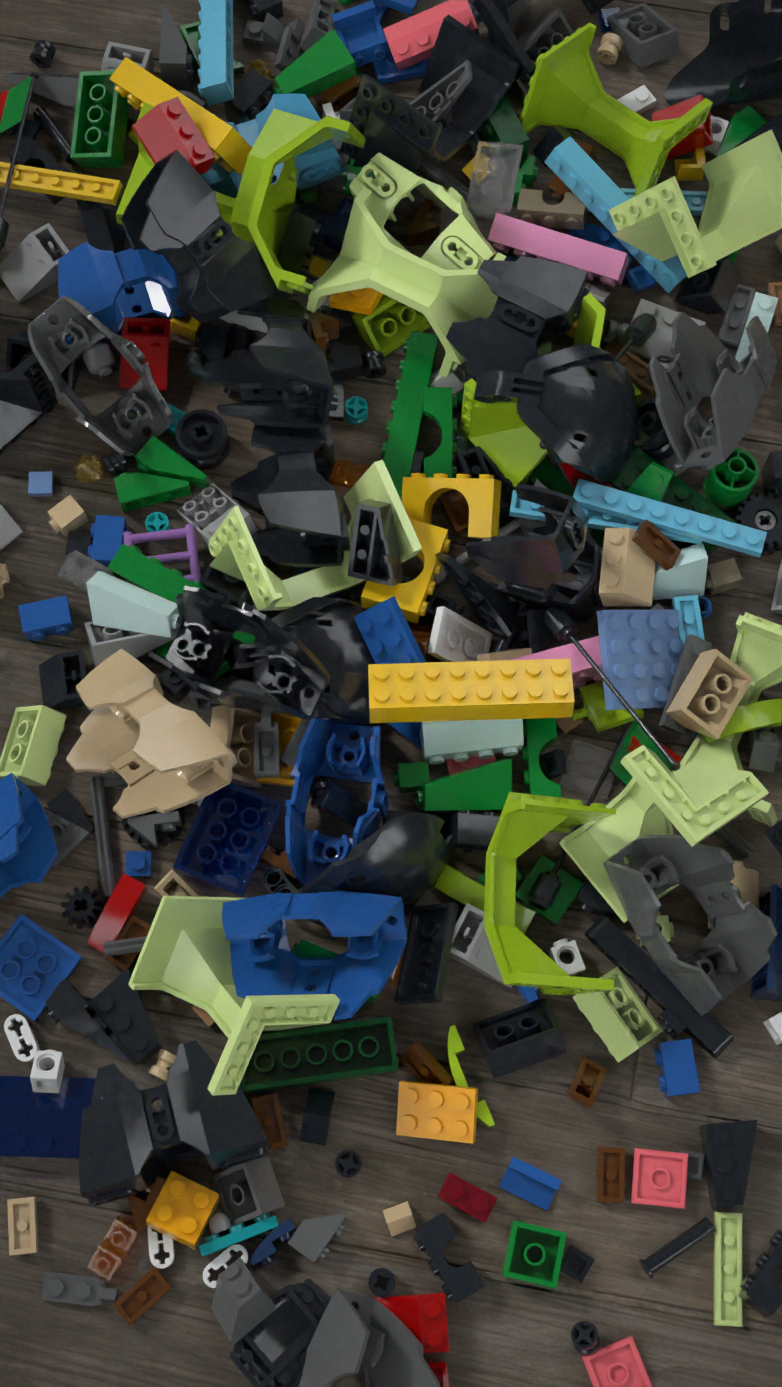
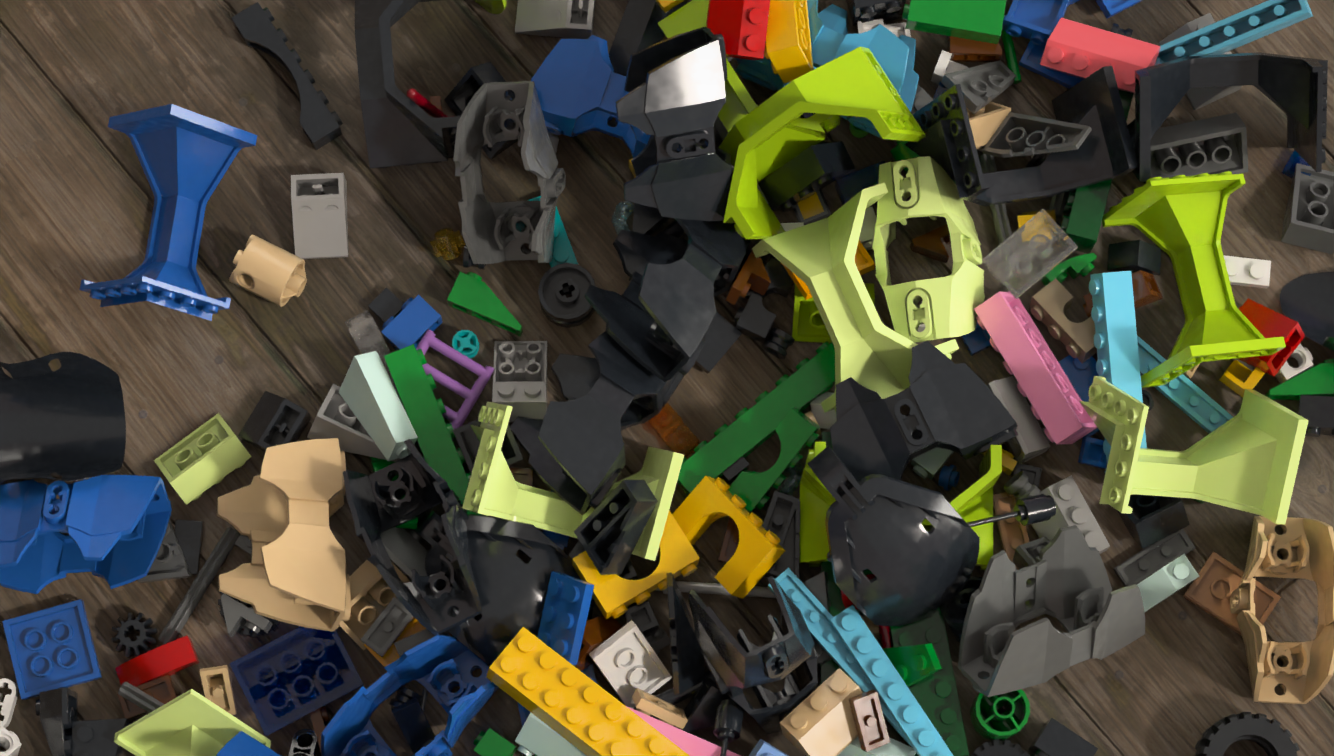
camera: 40 degrees right, 5 degrees up
blue brick [18,595,75,641] -> none
medium blue tile [28,471,54,497] -> none
tan brick [47,495,88,537] -> none
red slope [120,317,172,392] -> none
blue plate [125,851,153,878] -> none
green slope [135,436,210,489] -> none
teal wheel [345,396,368,425] -> none
tan wheel [596,33,623,65] -> none

